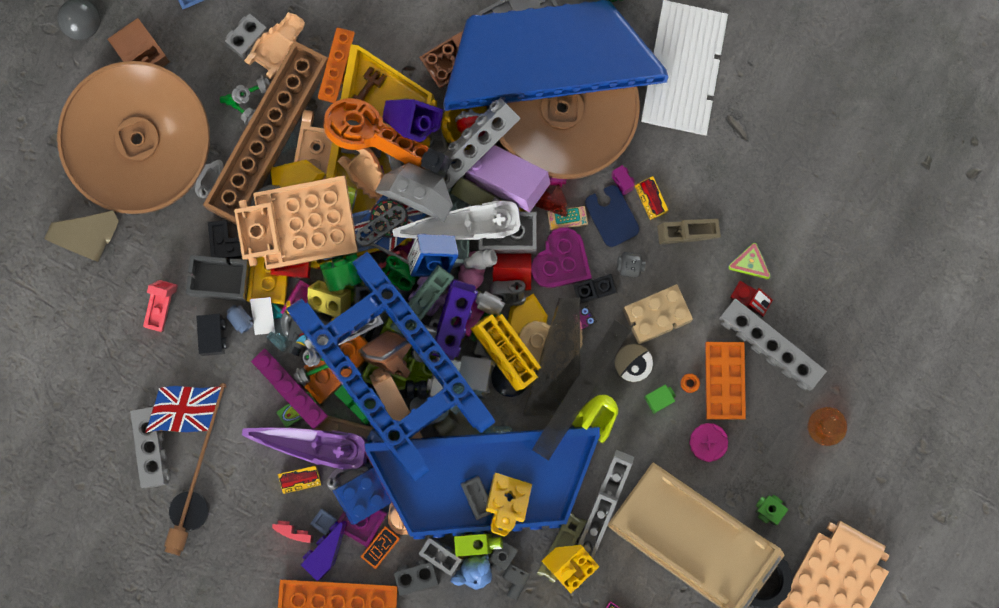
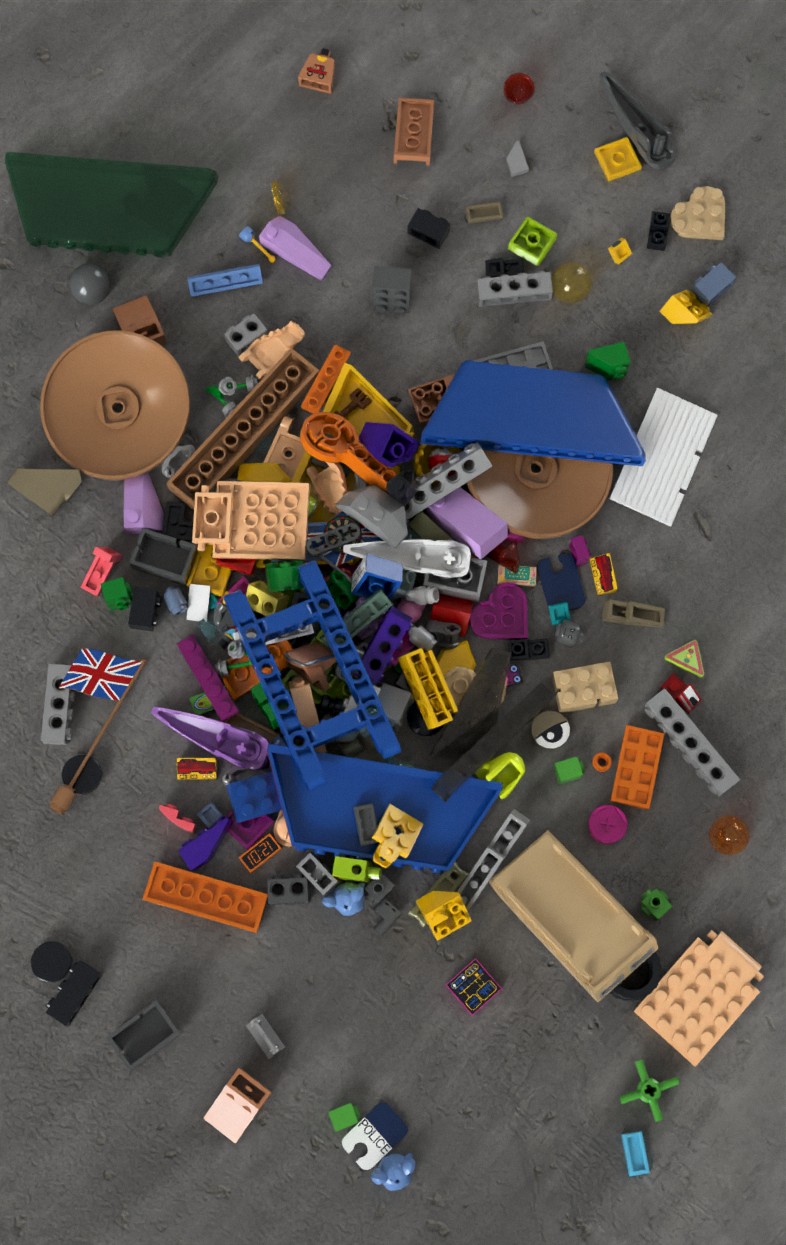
camera: 10 degrees right, 5 degrees down
none -> green brick [100,577,133,611]
none -> lavender wedge [124,472,164,534]
none -> teal tile [548,602,571,625]

